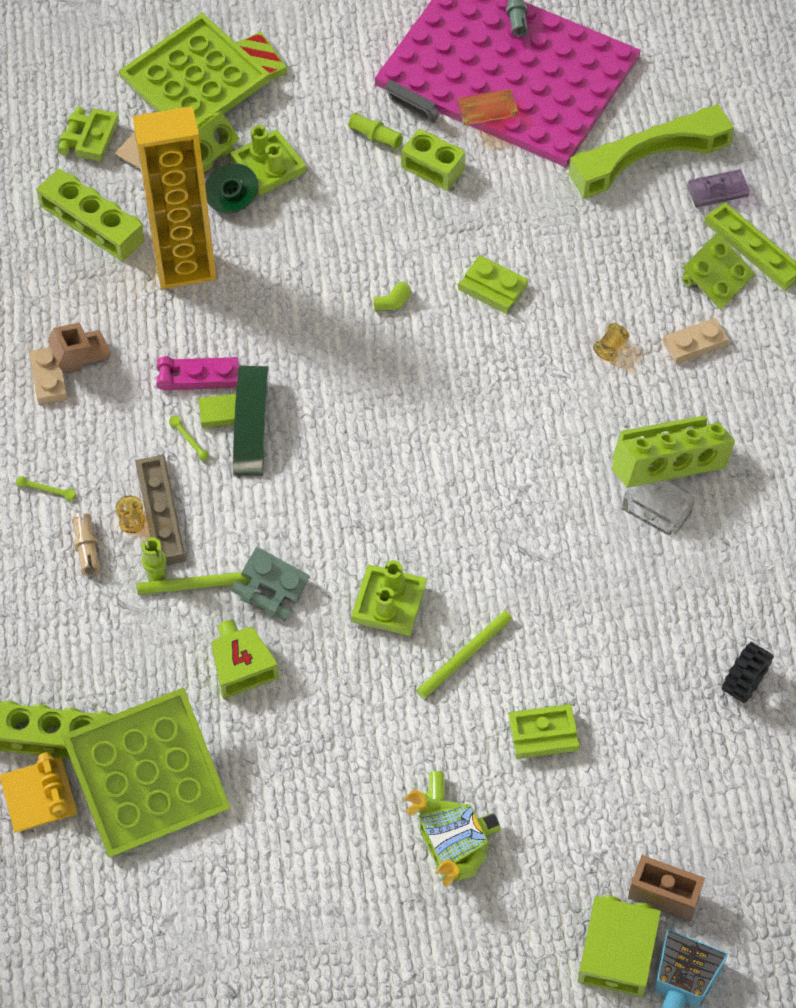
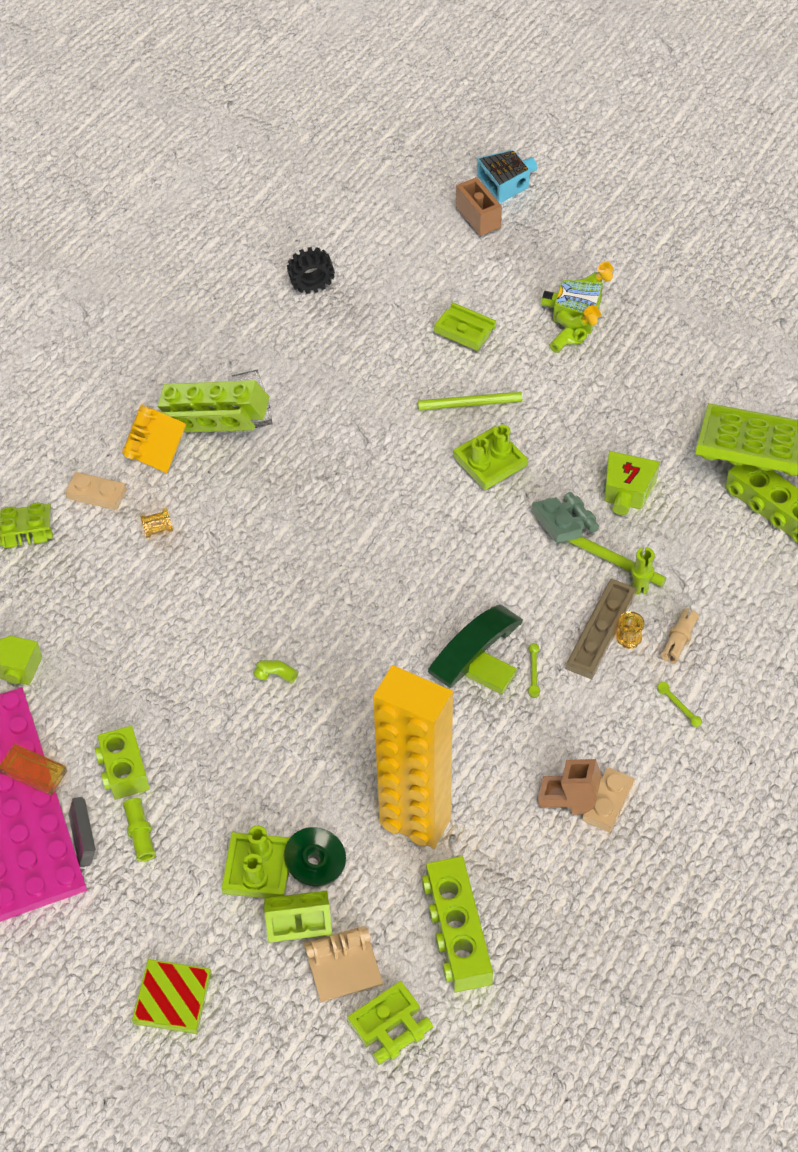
camera: 140 degrees left, 5 degrees down
lime plate [119,12,271,124] -> none
dark pink plate [156,356,239,390] -> none
lime plate [458,255,528,314] -> none
lime panel [577,895,661,997] -> none
none -> yellow hinge [122,404,187,473]

